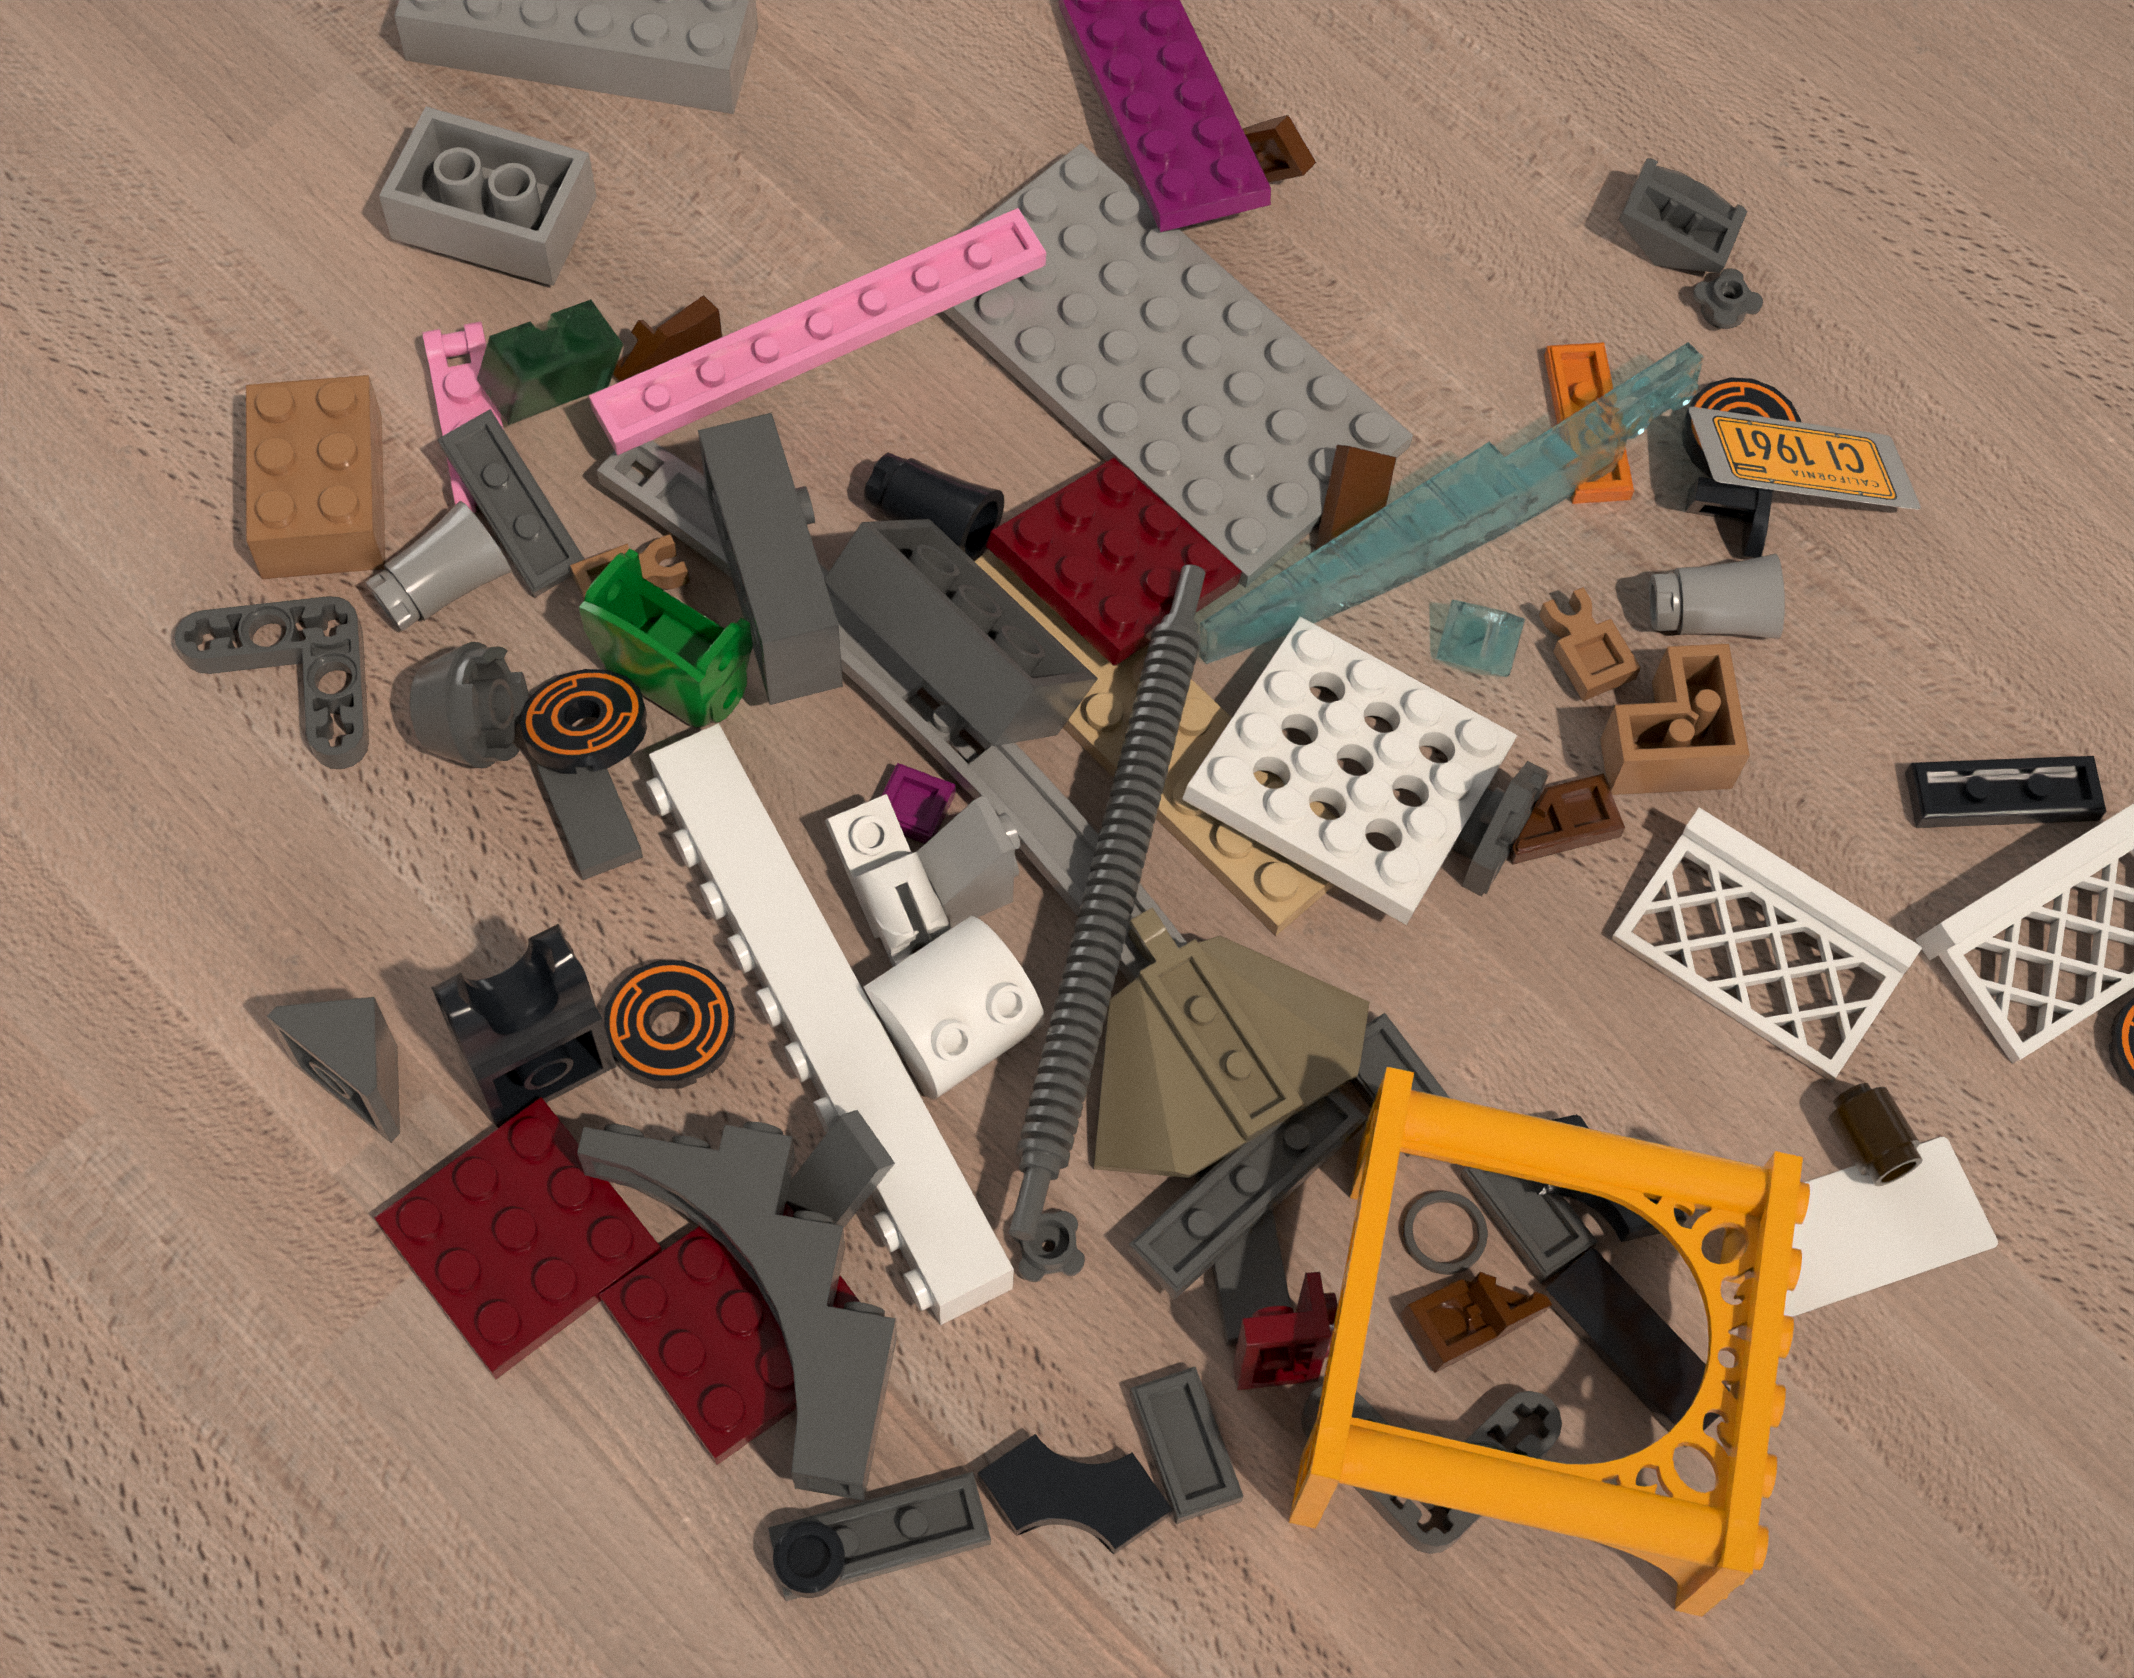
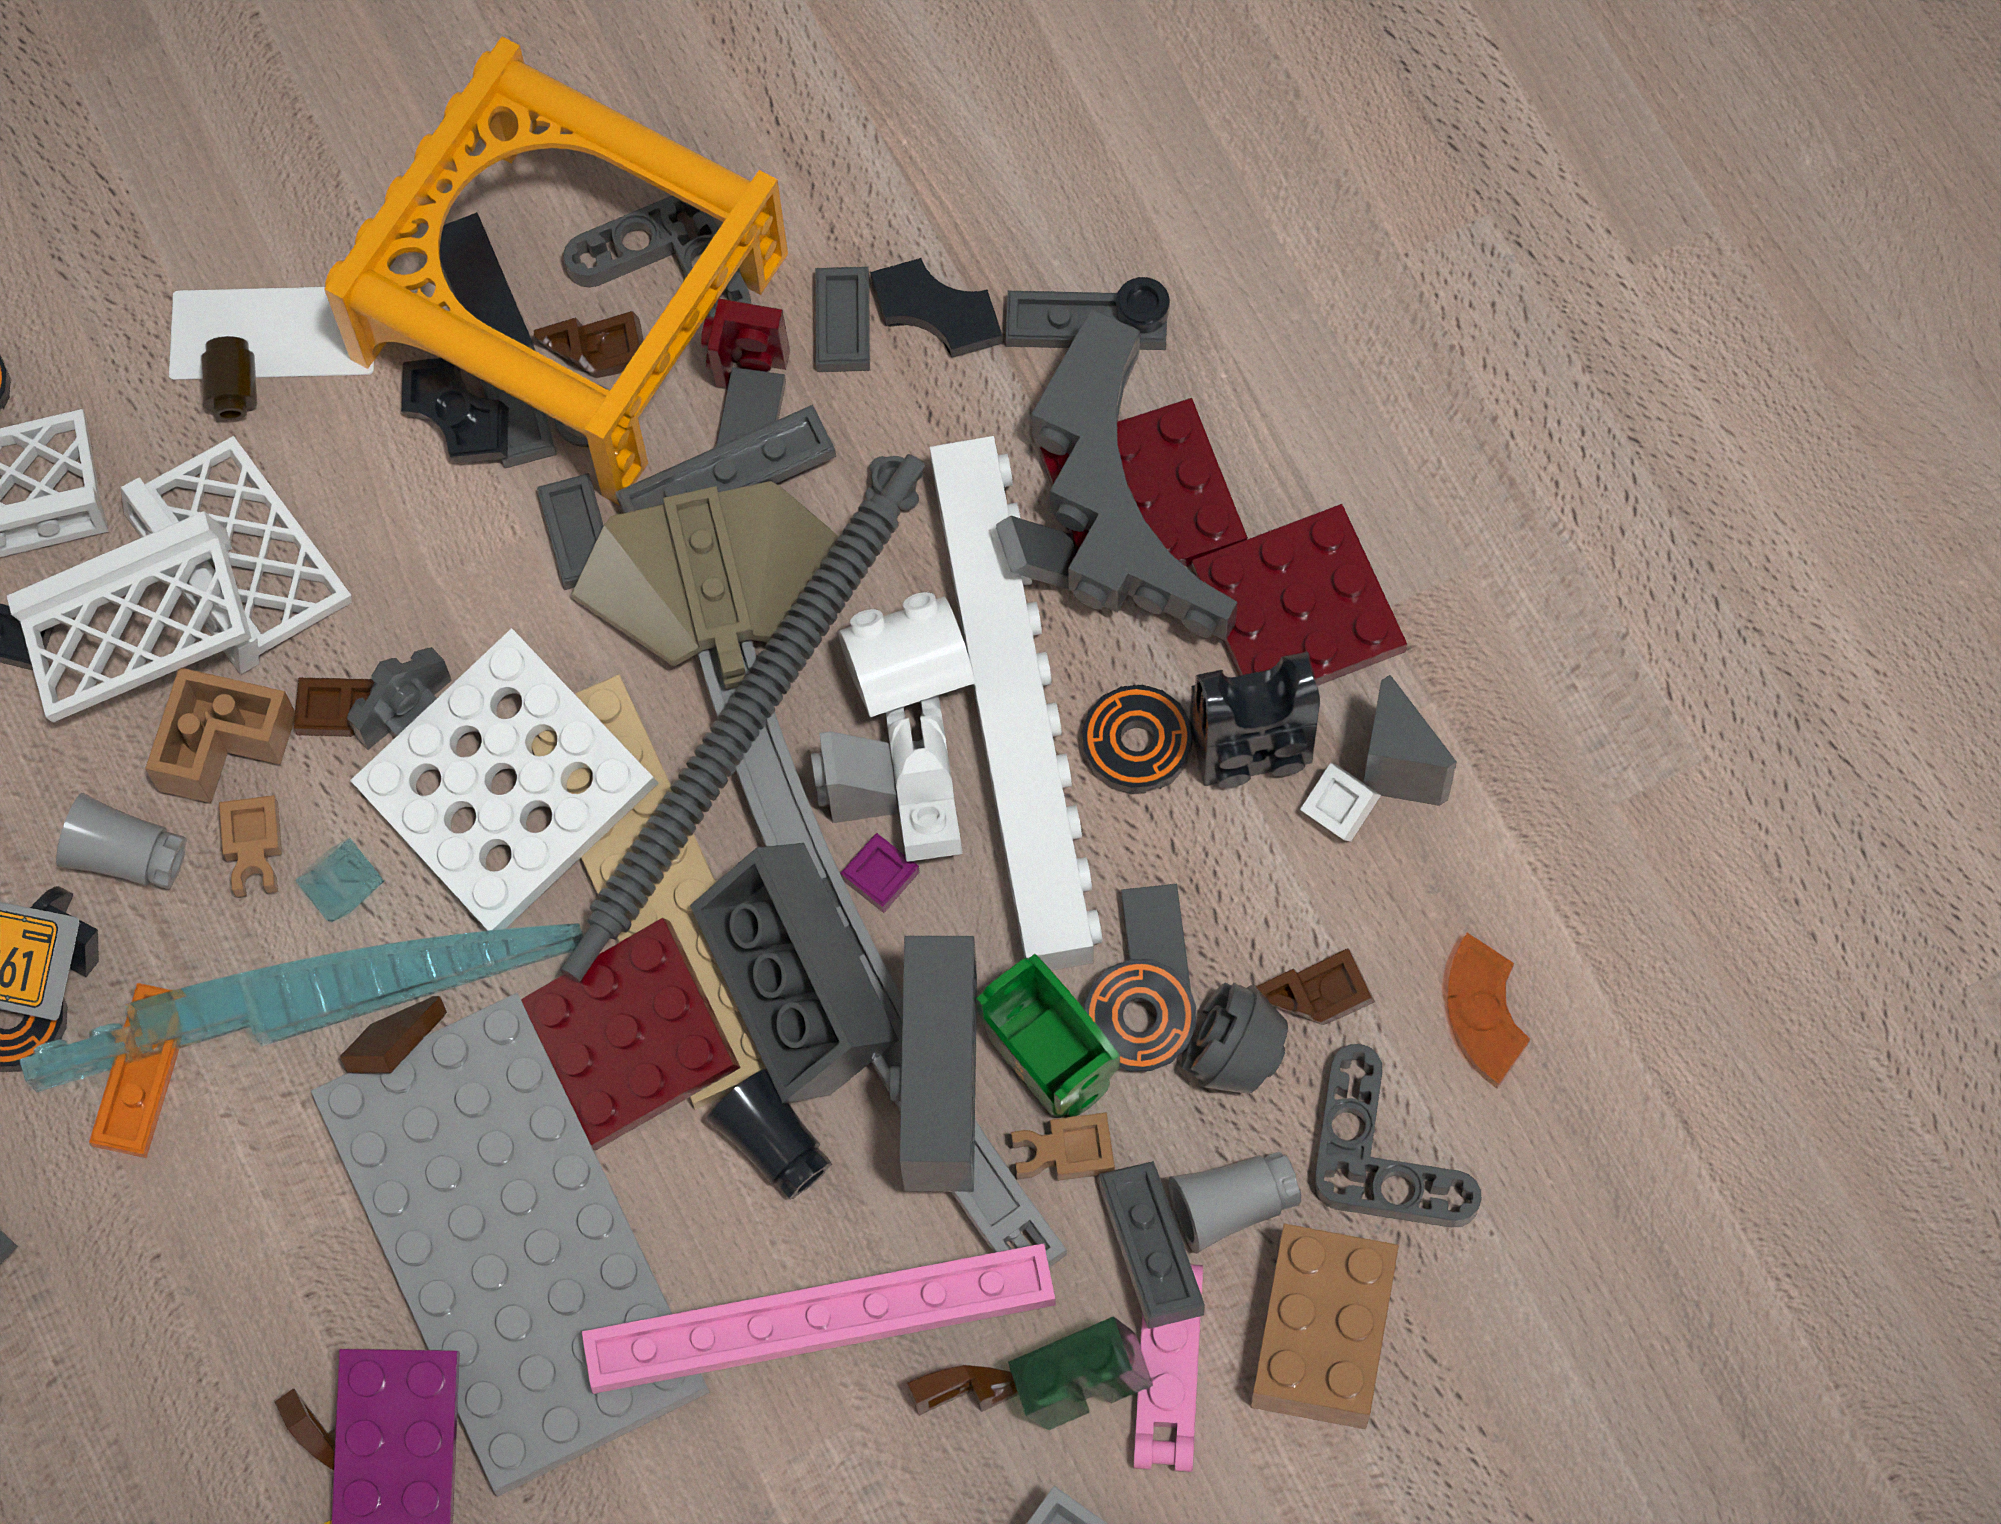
camera: 155 degrees left, 5 degrees up
none -> white fence [7,511,252,722]
none -> reddish brown slope [1256,948,1375,1025]
none -> white plate [1300,763,1381,842]
none -> clear orange tile [1447,932,1530,1089]

